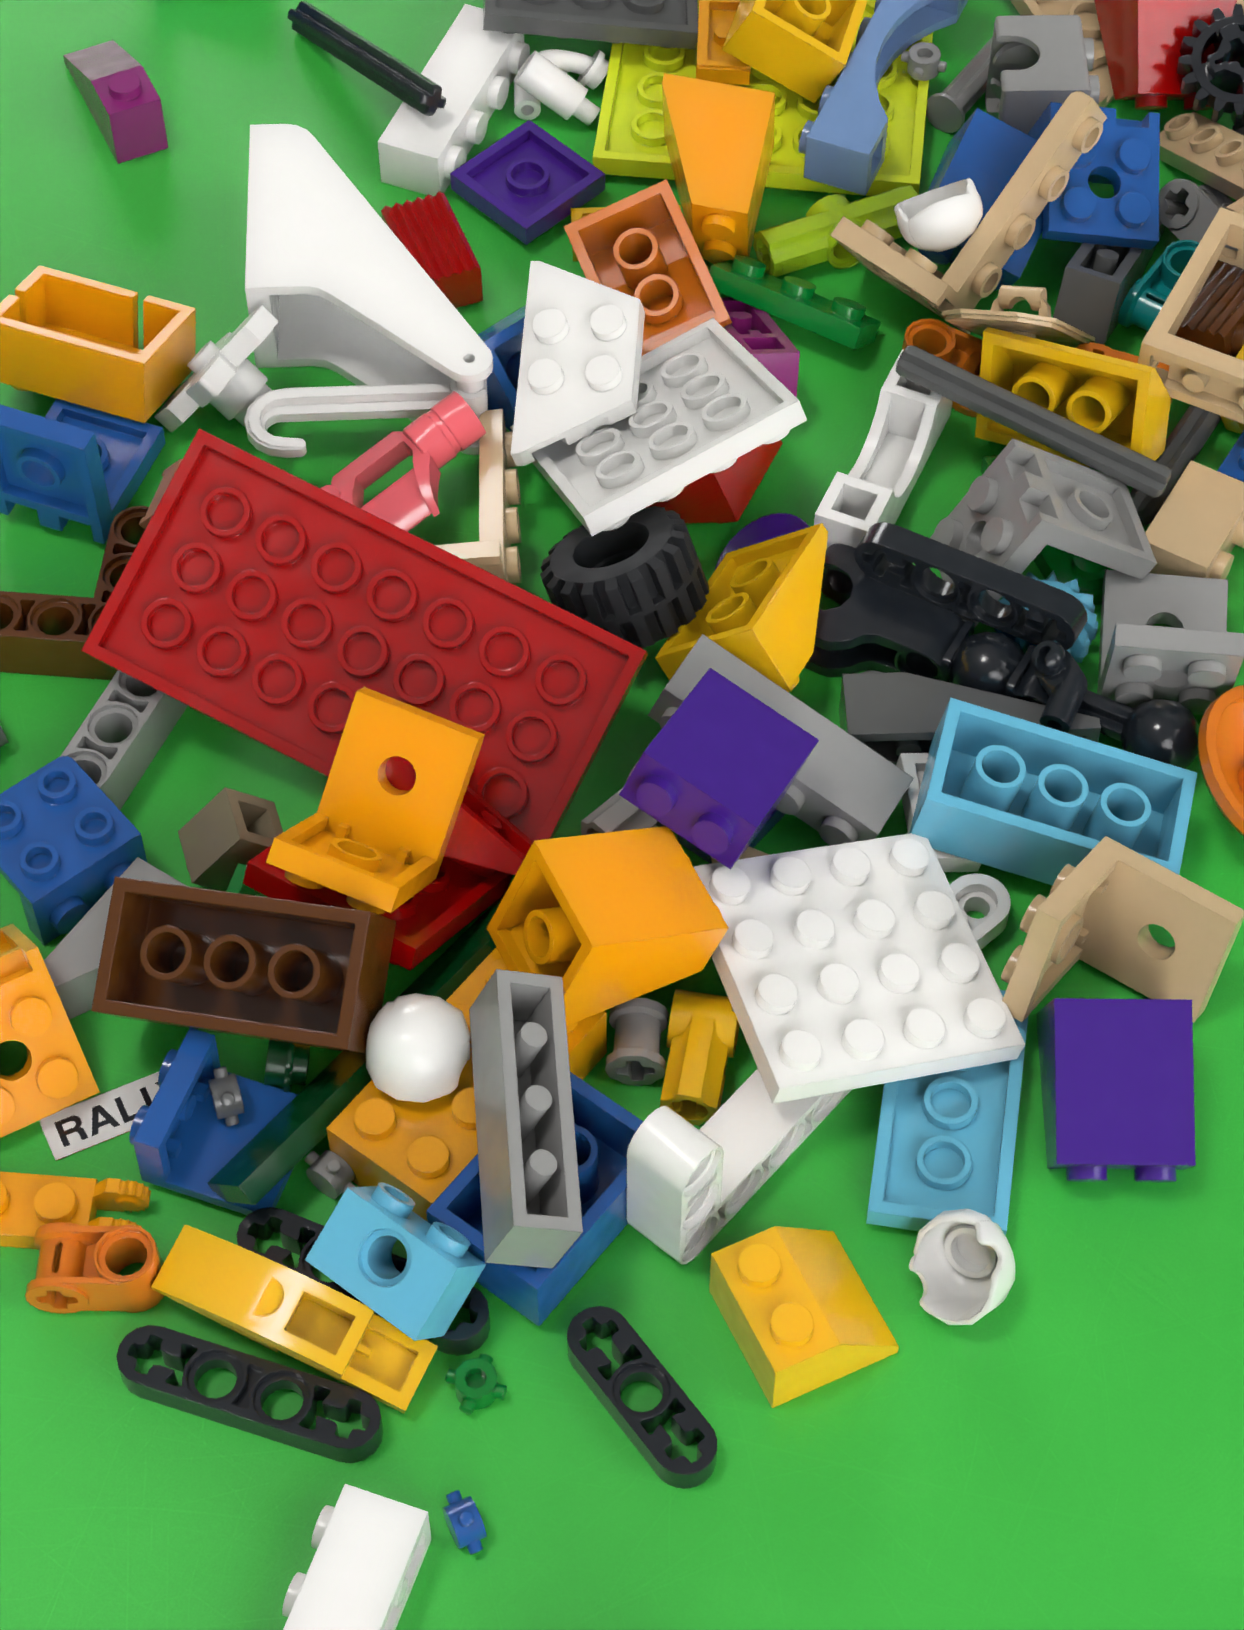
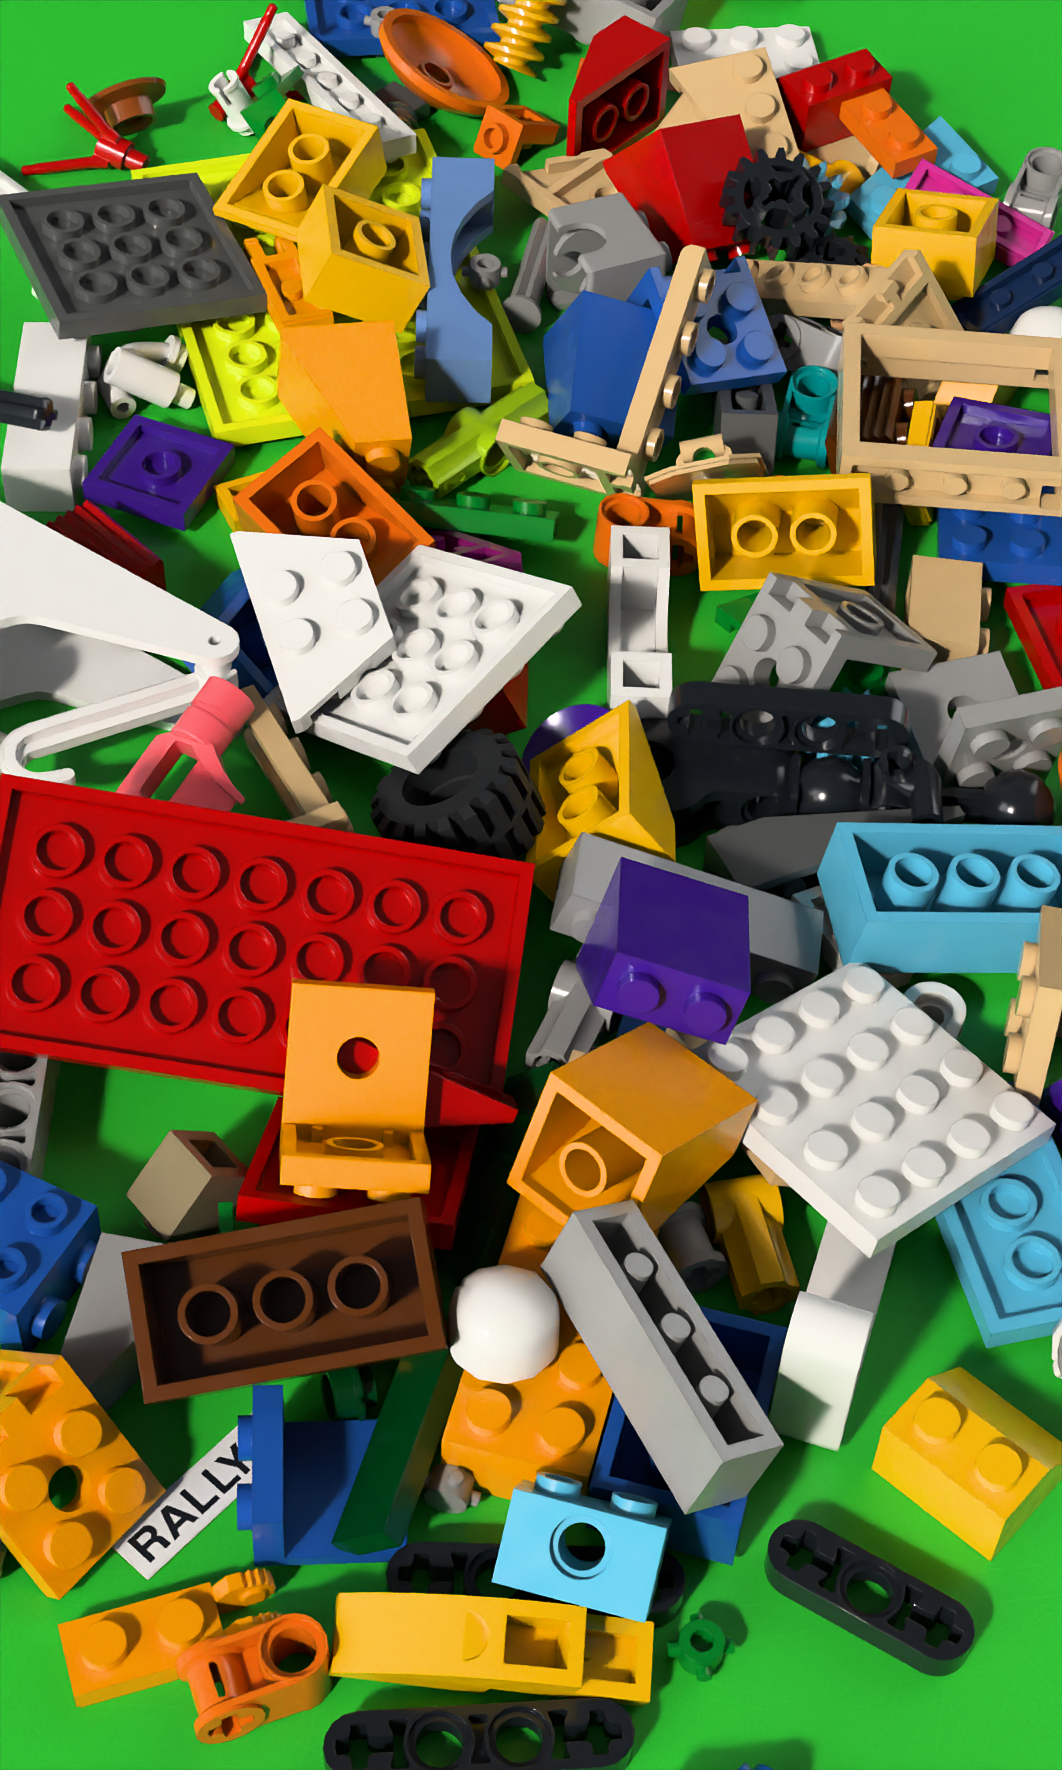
camera: 25 degrees left, 5 degrees down
dark grey piece [208,1066,245,1126] -> none
white hair [894,178,983,252] -> none
dark grey axle [896,346,1172,497] -> none

